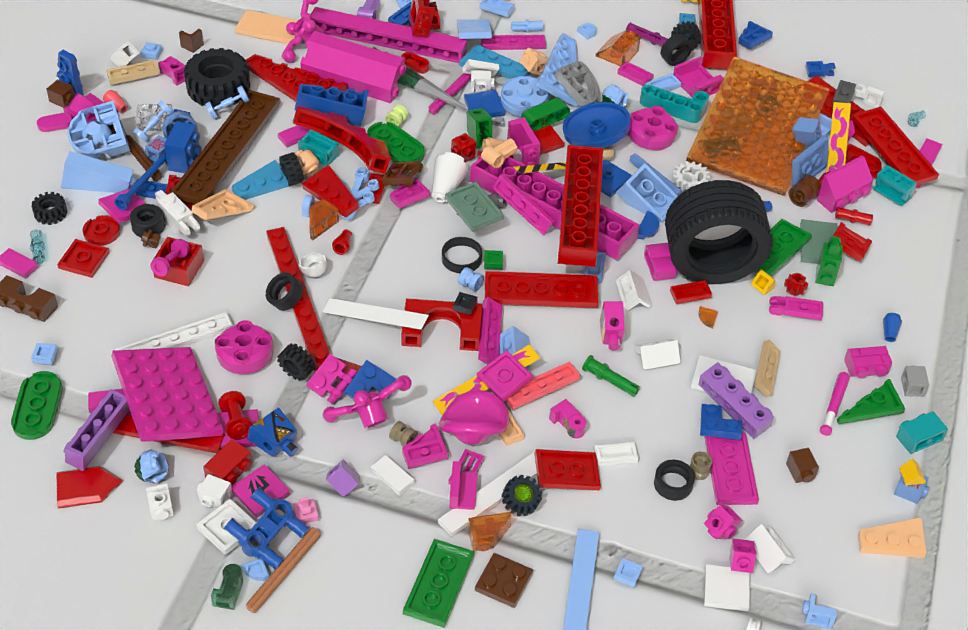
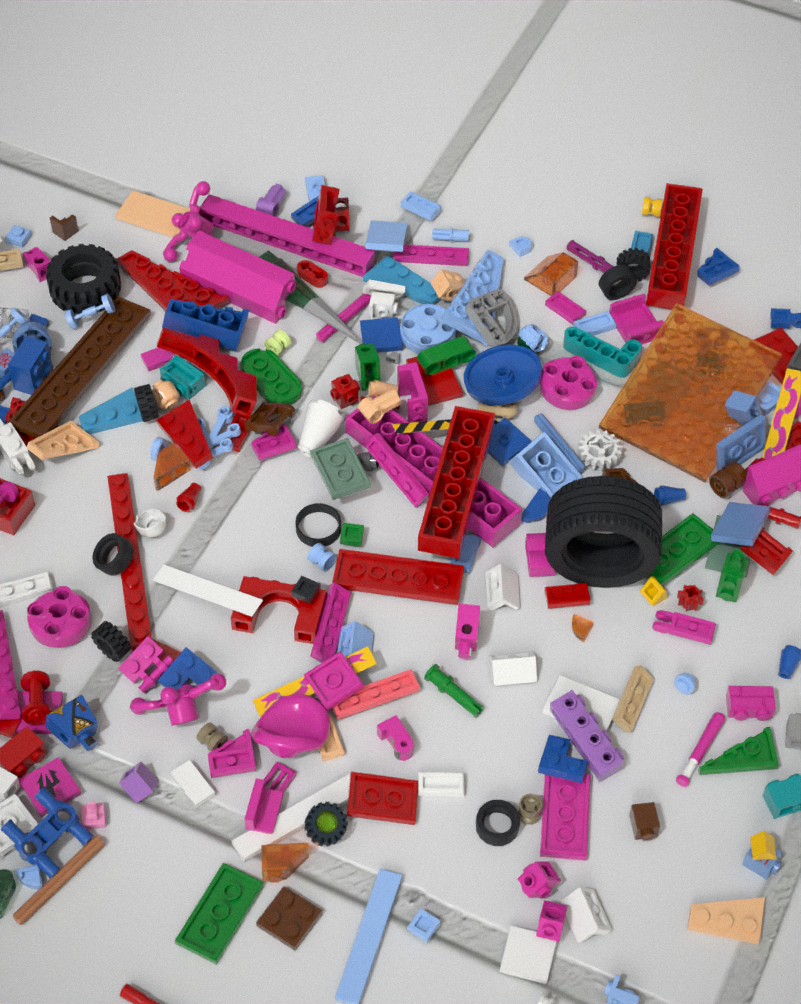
camera: 10 degrees right, 5 degrees up
none -> light blue plate [674,673,696,694]
none -> medium blue tile [711,502,770,546]

